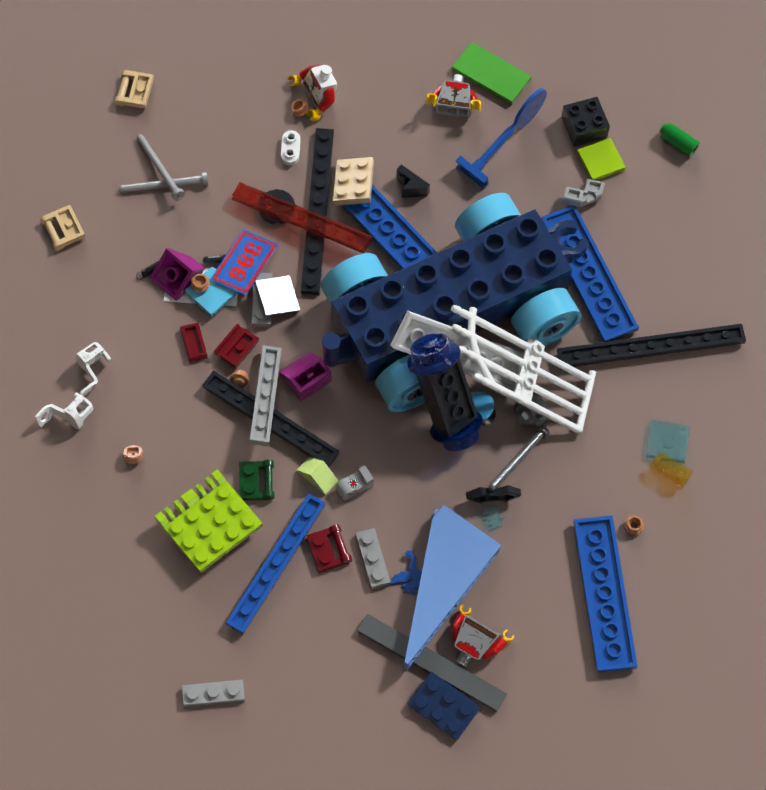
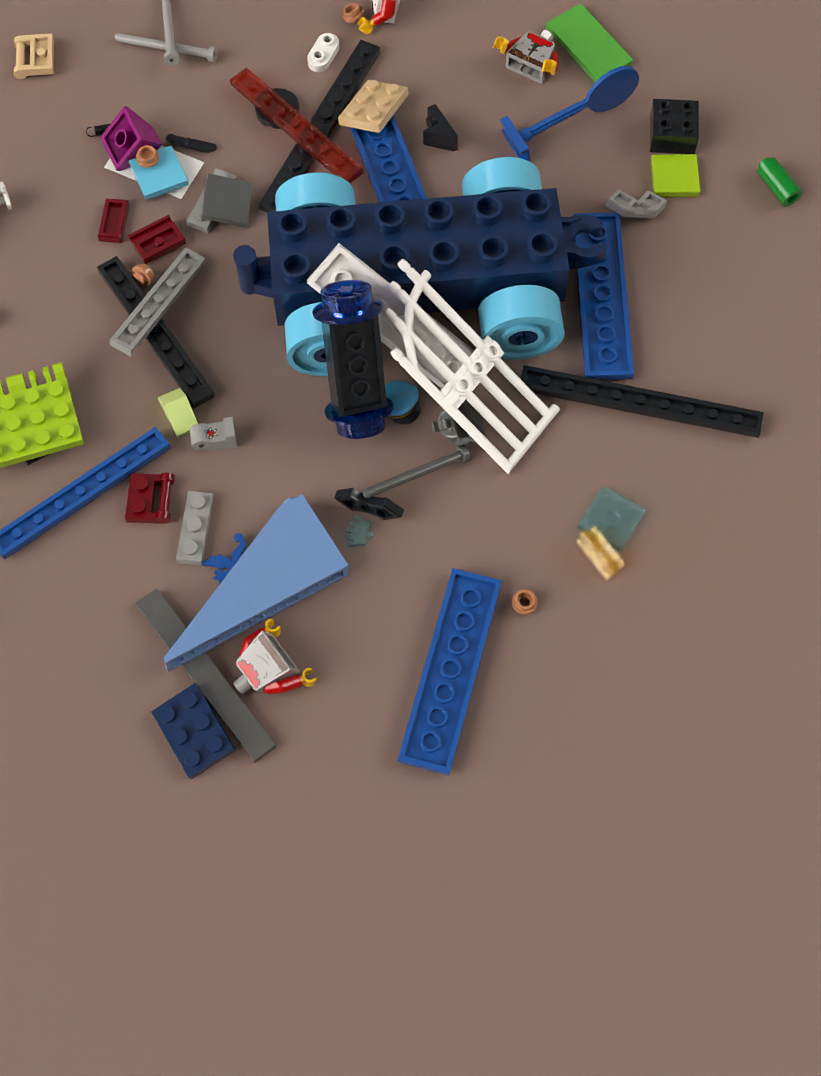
camera: 25 degrees right, 0 degrees up
sticker [210,229,279,295] -> none
dark green plate [239,459,275,501] -> none
magenta slope [279,351,332,401] -> none

